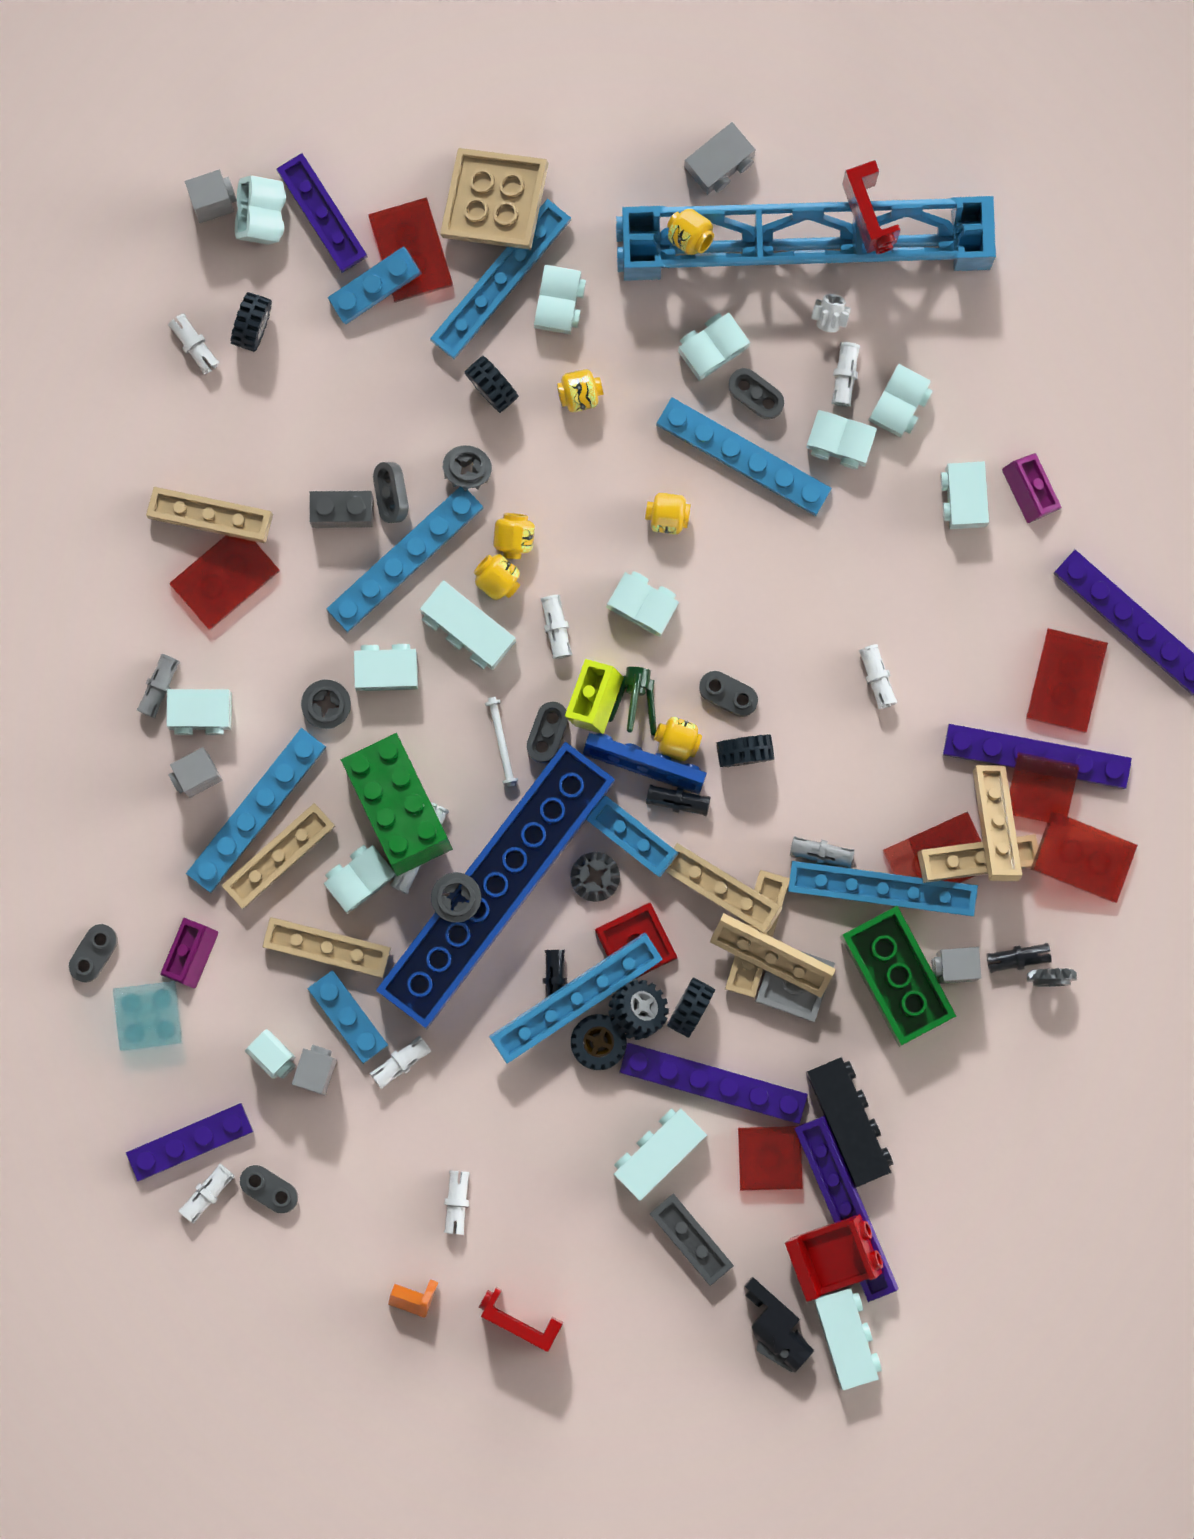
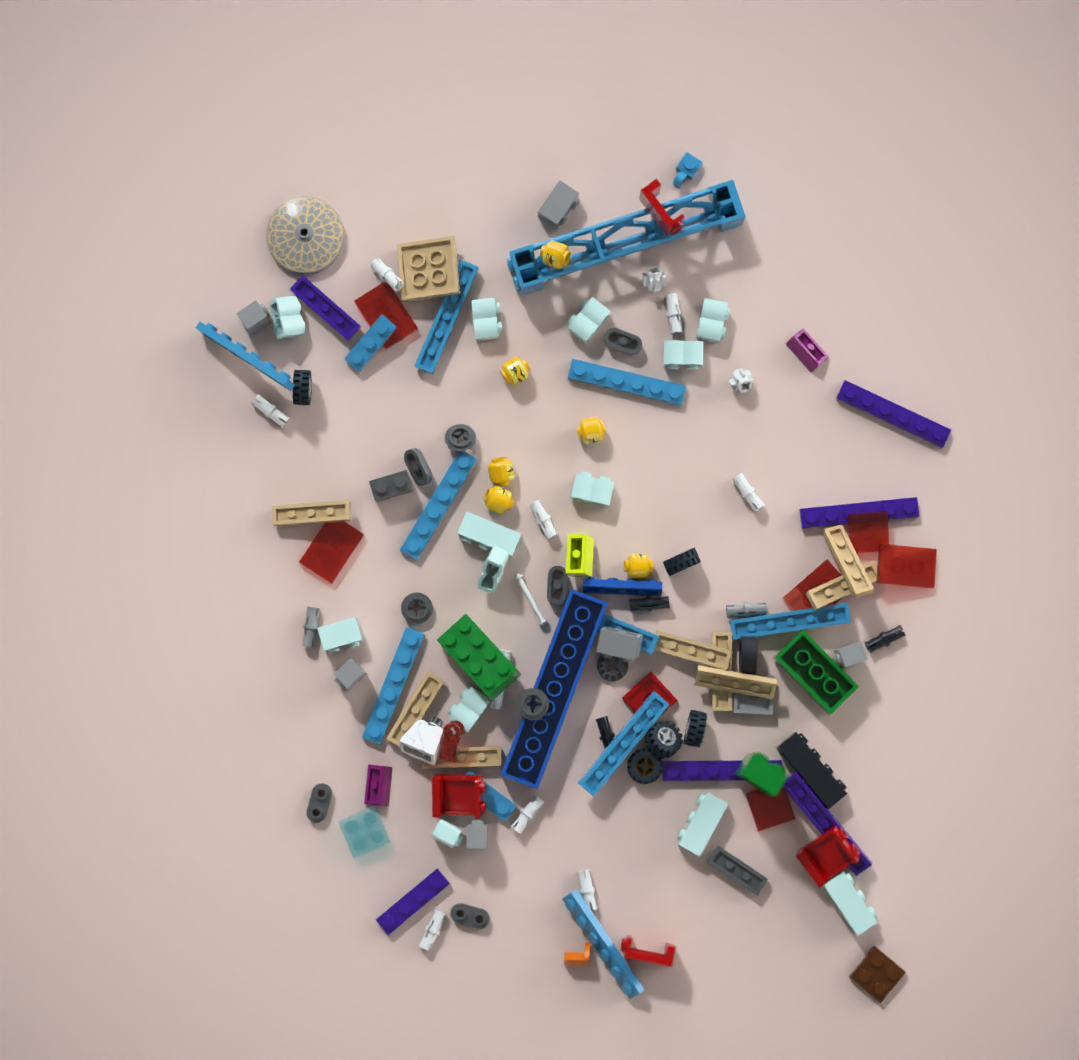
camera: 15 degrees left, 0 degrees up
light aqua brick [354,644,418,691] -> none
black wheel [464,356,519,413] -> none
dark green plant [609,667,656,736] -> none
dark grey plate [699,671,758,717] -> none
black plate [744,1277,814,1372] -> none
light aqua brick [941,461,989,529] -> none
clear red tile [1025,628,1108,733] -> none
dark grey gear [1027,968,1077,987] -> none
none -> dark azure plate [195,322,295,391]
none -> light grey dish [266,197,345,275]
none -> white pin [371,258,404,291]
none -> white torso [400,717,445,766]
none -> red panel [432,774,486,819]
none -> clear red connector [439,720,464,762]
none -> light aqua brick [478,546,509,594]
none -> dark azure plate [562,889,645,999]
none -> light grey brick [597,626,643,662]
none -> dark azure plate [673,152,703,187]
none -> white gear [728,368,754,393]
none -> green brick [734,752,788,797]
none -> black tyre [739,636,758,674]
none -> reddish brown plate [849,946,906,1003]

